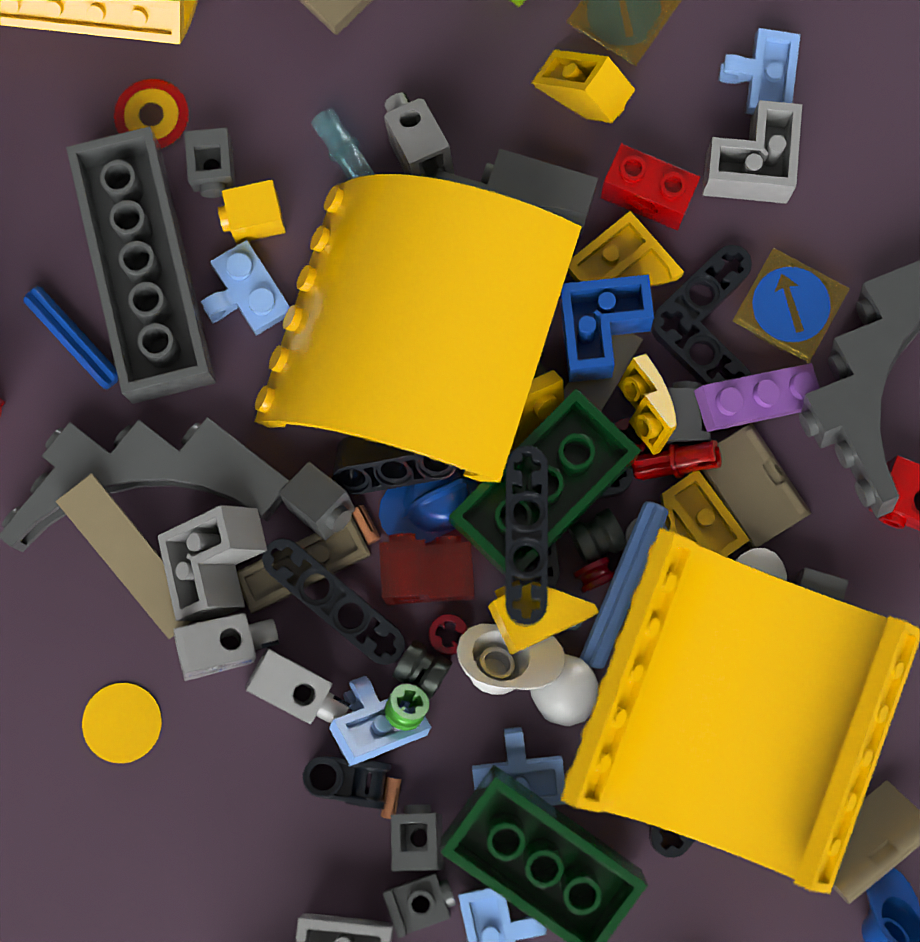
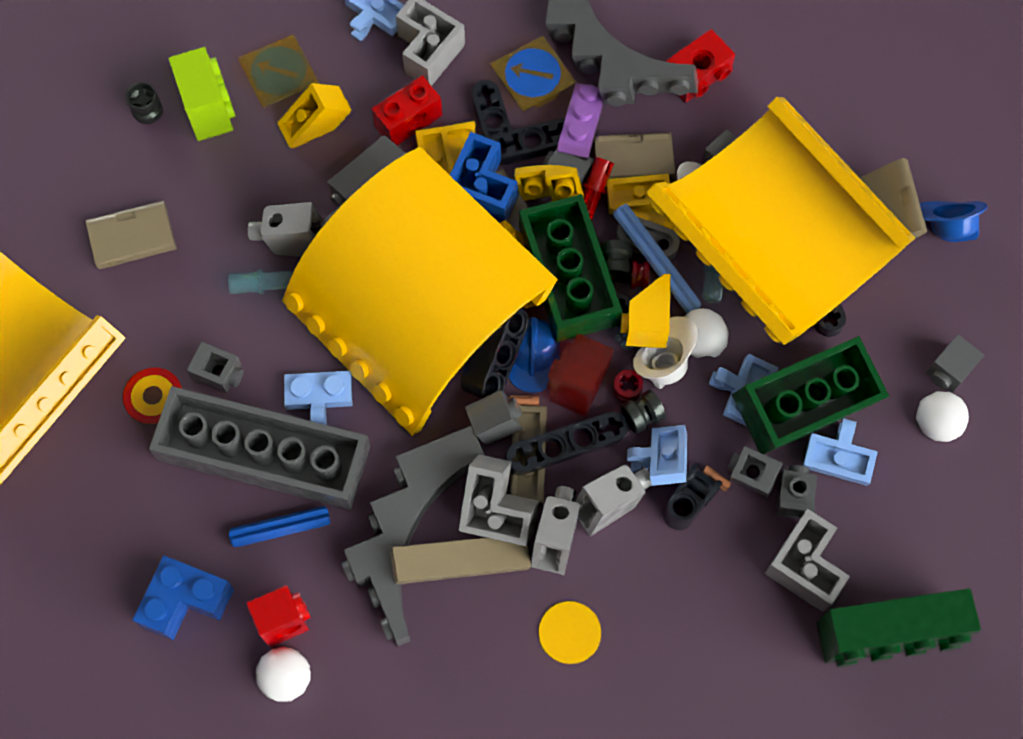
camera: 65 degrees left, 10 degrees down
yellow brick [218,180,286,244] -> none
bright green bush [384,684,429,731] -> none
black beam [505,446,548,627] -> none

